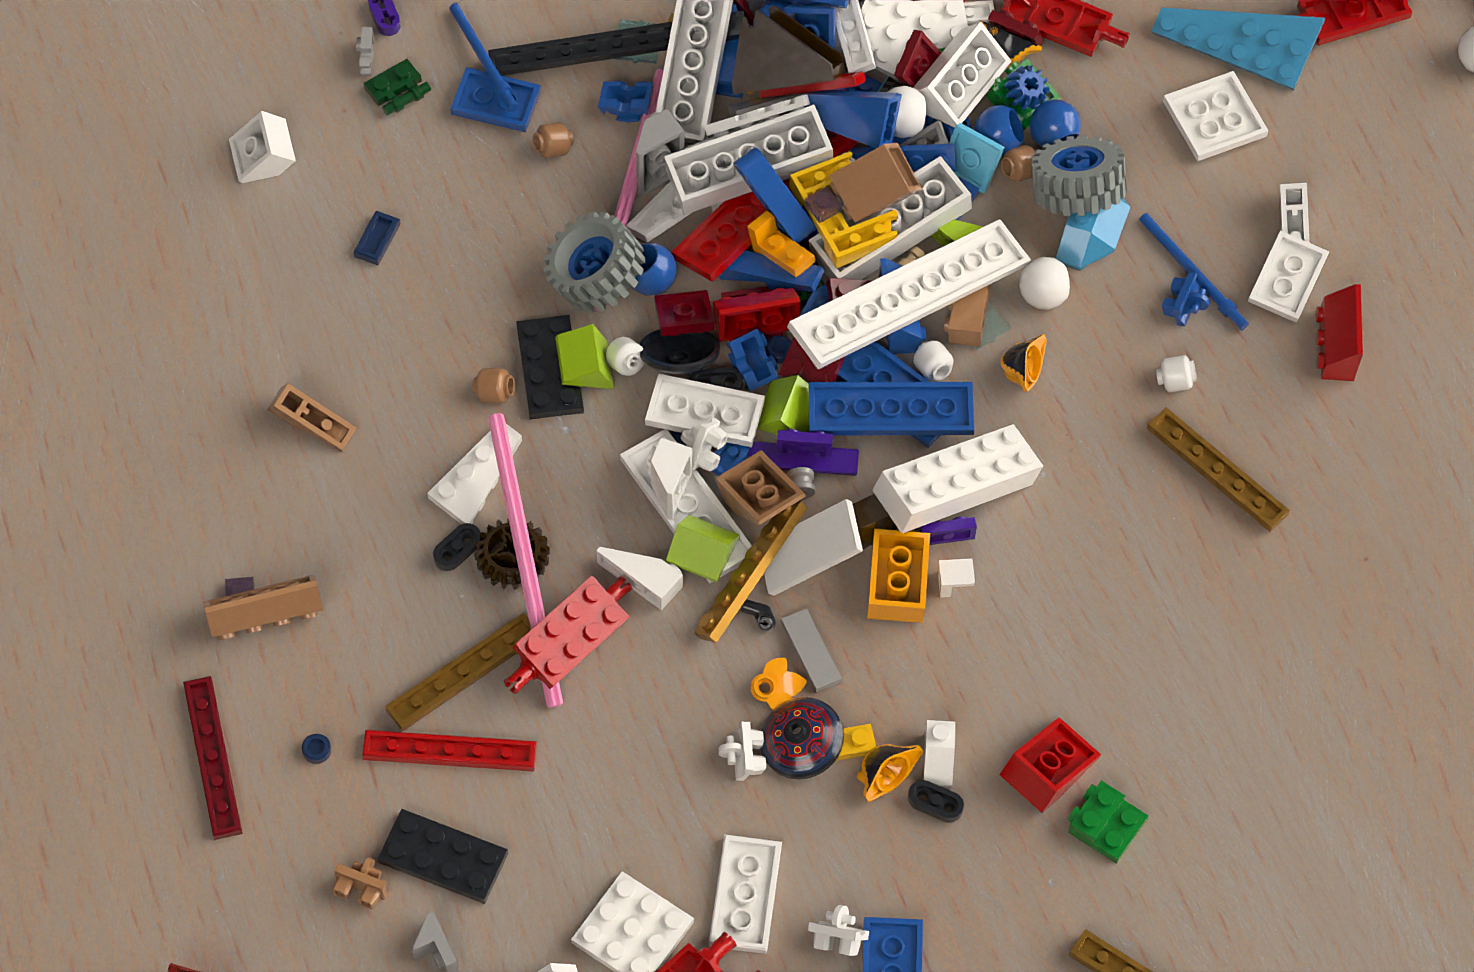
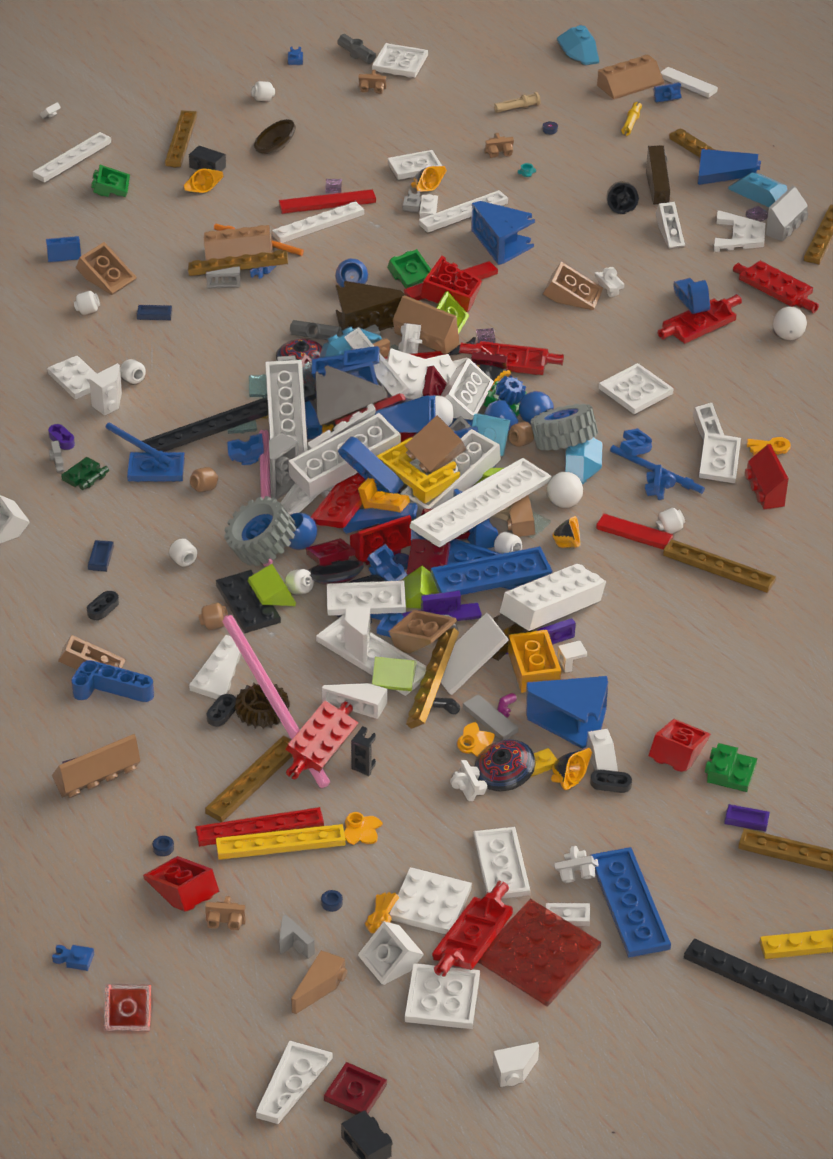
camera: 15 degrees left, 20 degrees down
dark red tile [183,676,243,840] -> none
black plate [377,809,508,904] -> none
white hips [681,418,728,471] -> none
plate [805,187,842,223] -> none
dark azure wing [1151,8,1325,90] -> none
none -> blue plate [52,945,94,971]
none -> blue beam [71,660,154,702]
none -> black plate [87,591,119,620]
none -> red slope [143,856,220,912]
none -> white head [169,538,197,567]
none -> yellow plate [216,824,346,860]
none -> dark blue tile [321,890,343,912]
none -> light orange plate [344,812,383,845]
none -> black hinge [351,726,376,776]
none -> light orange piece [365,892,399,934]
none -> magenta arm [497,693,517,718]
none -> blue ladder [526,676,608,749]
none -> red tile [596,513,673,550]
none -> blue plate [620,428,652,456]
none -> dark purple tile [725,804,770,832]
none -> light orange piece [747,437,791,456]

